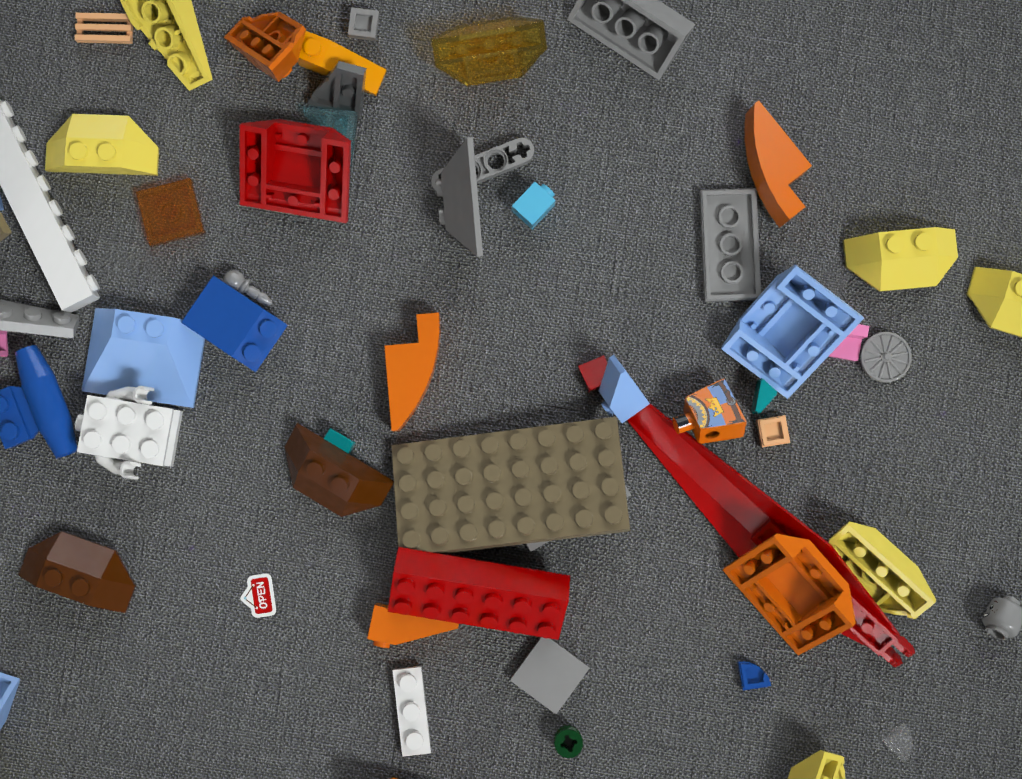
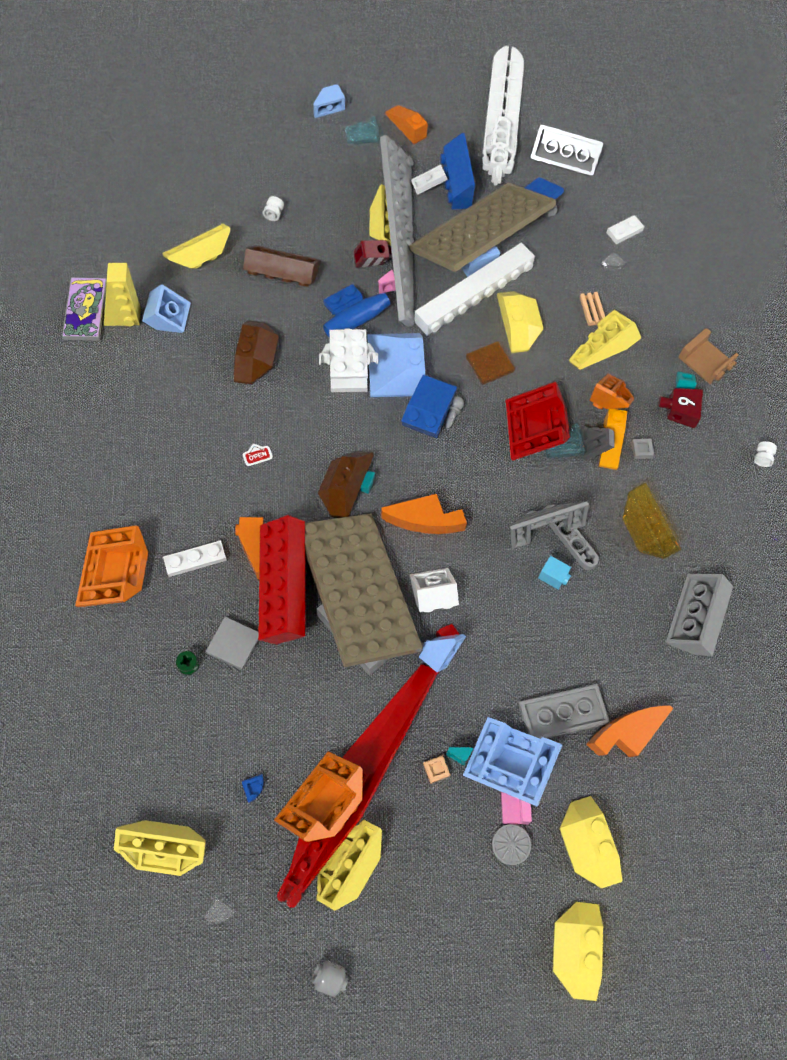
camera: 75 degrees right, 20 degrees down
torso [672,378,747,444] -> none
none -> white slope [410,568,459,612]

